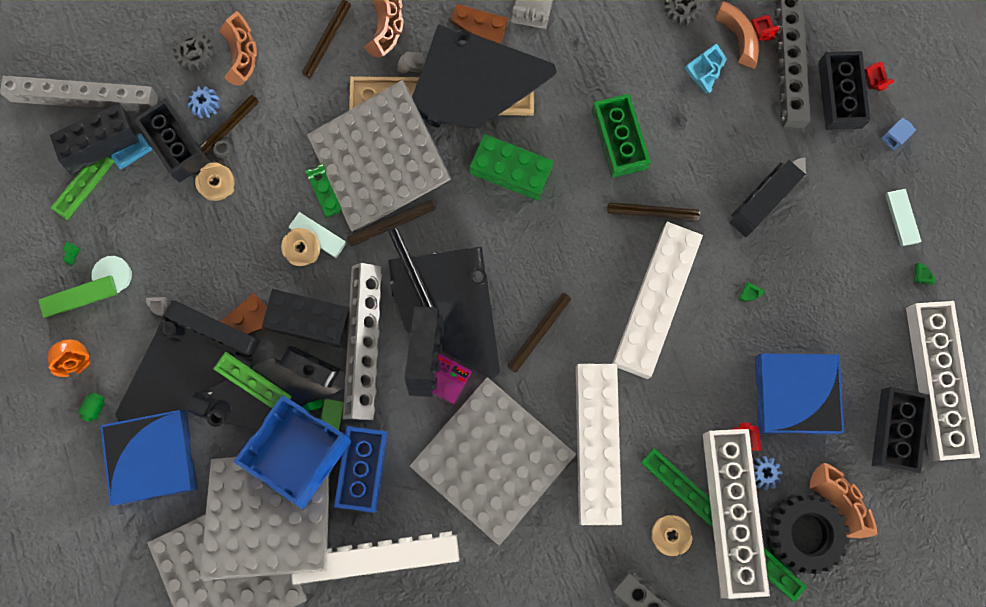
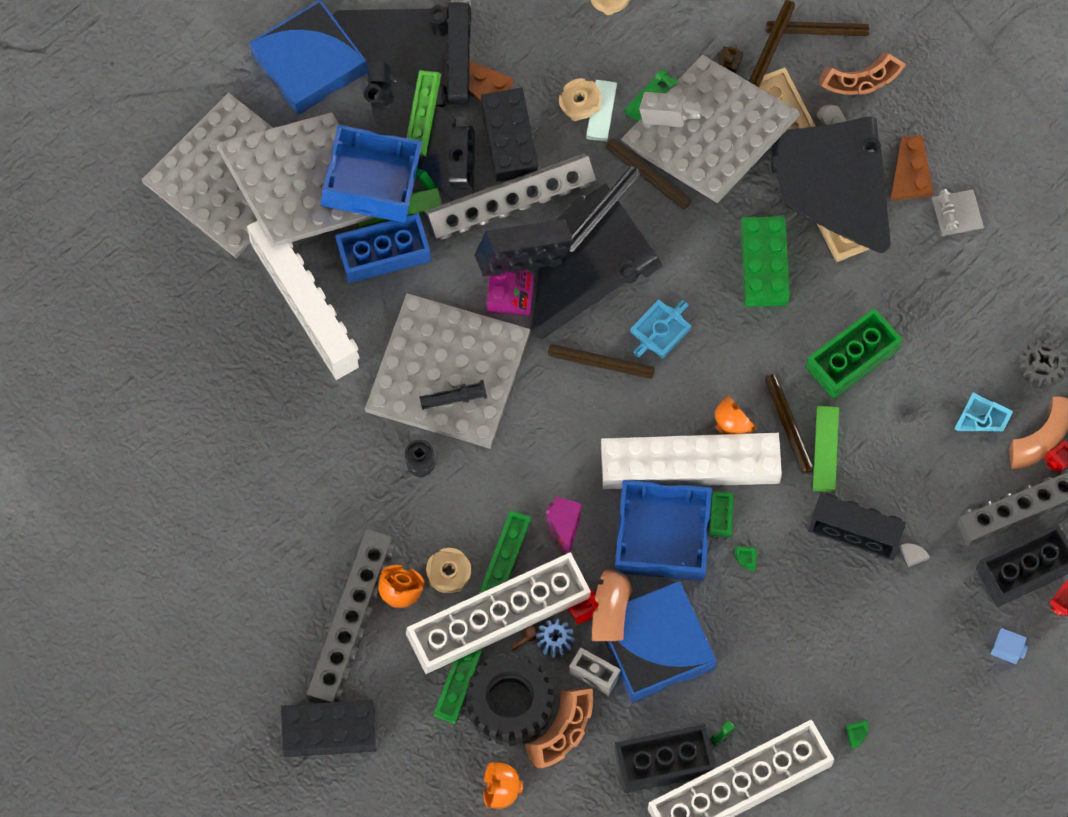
camera: 70 degrees right, 10 degrees down
white brick [576,364,622,525] -> none
light aqua tile [885,189,922,247] -> none
none -> orange cylinder [378,565,424,608]
none -> black wheel [405,439,435,477]
none -> black pin [419,379,487,410]
none -> orange cylinder [483,762,523,809]
none -> magenta slope [546,497,582,555]
none -> light grey brick [569,648,621,696]
none -> nougat brick [592,569,633,641]
none -> blue tile [615,480,712,581]
none -> dark azure plate [630,299,692,359]
none -> light grey hinge [639,92,702,127]
none -> green plate [709,491,734,537]
none -> green tile [710,721,735,746]
none -> orange cylinder [714,395,757,435]
none -> dark brown tile [717,46,743,73]
none -> dark brown axle [749,0,795,87]
none -> bright green tile [813,406,839,492]

